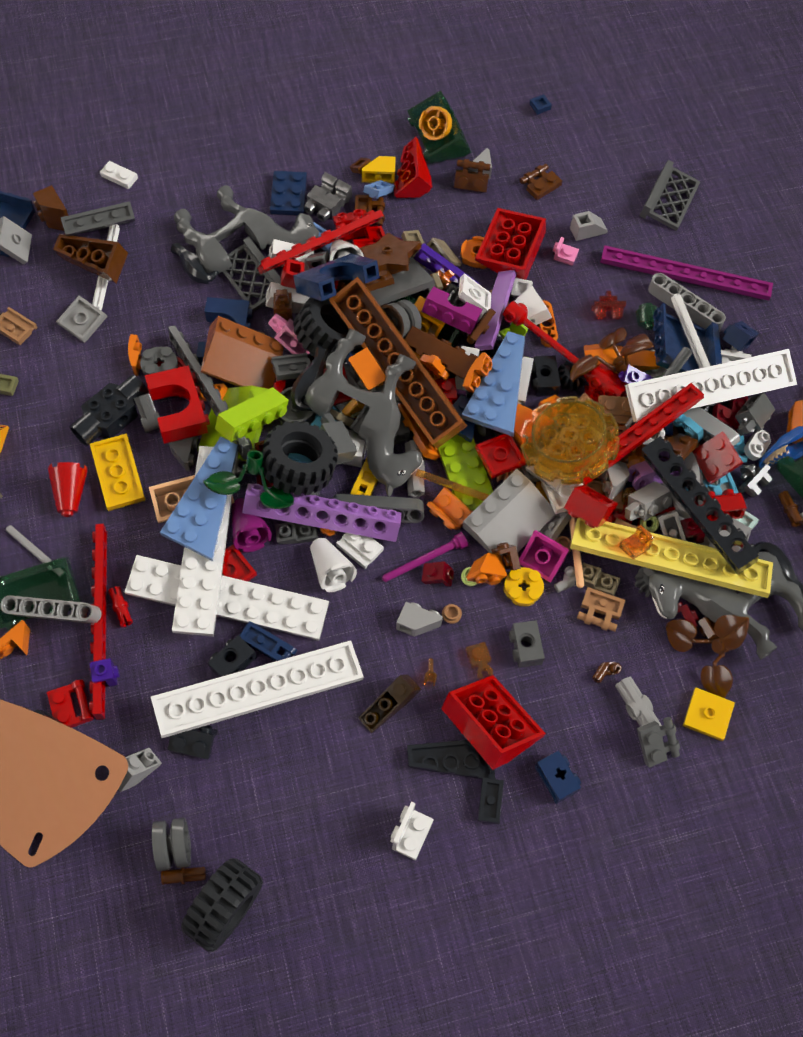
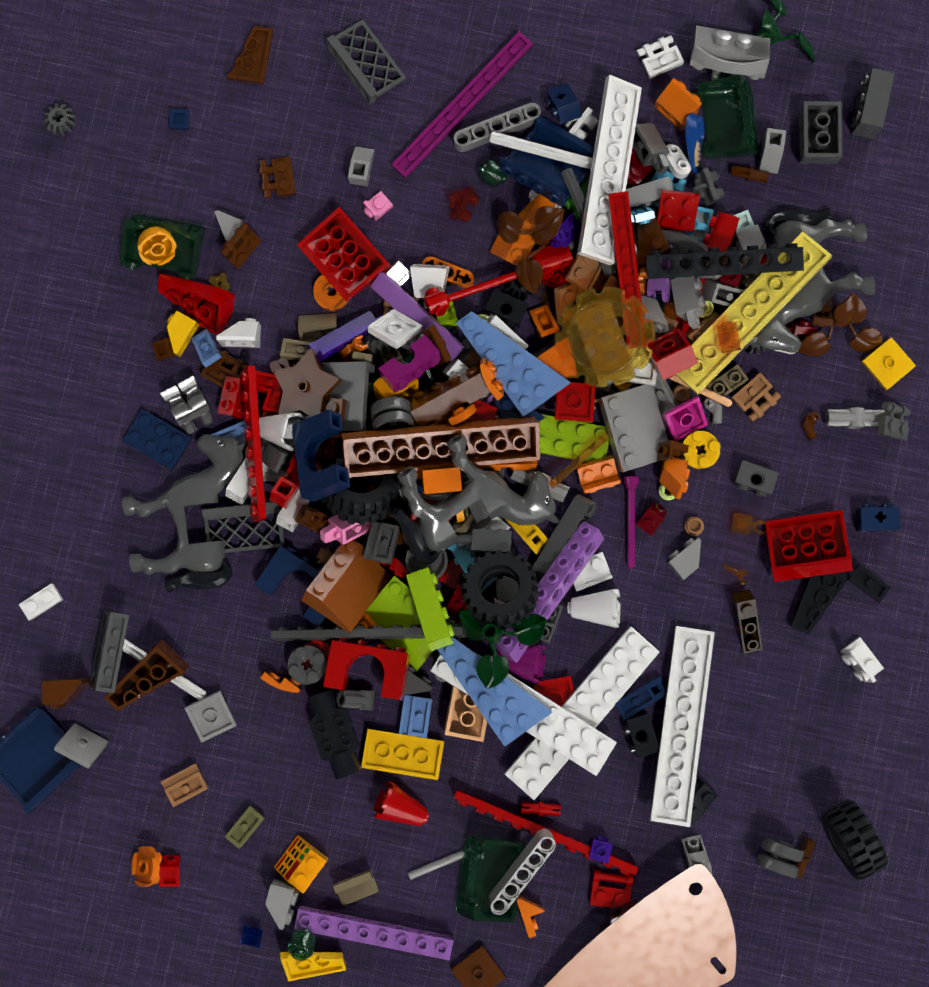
camera: 60 degrees left, 20 degrees up
none -> dark grey gear [43,103,76,136]
none -> clear yellow plate [209,273,230,291]
none -> white slope [216,318,261,348]
none -> reddish brown wing [226,26,274,85]
none -> medium blue plate [399,695,432,738]

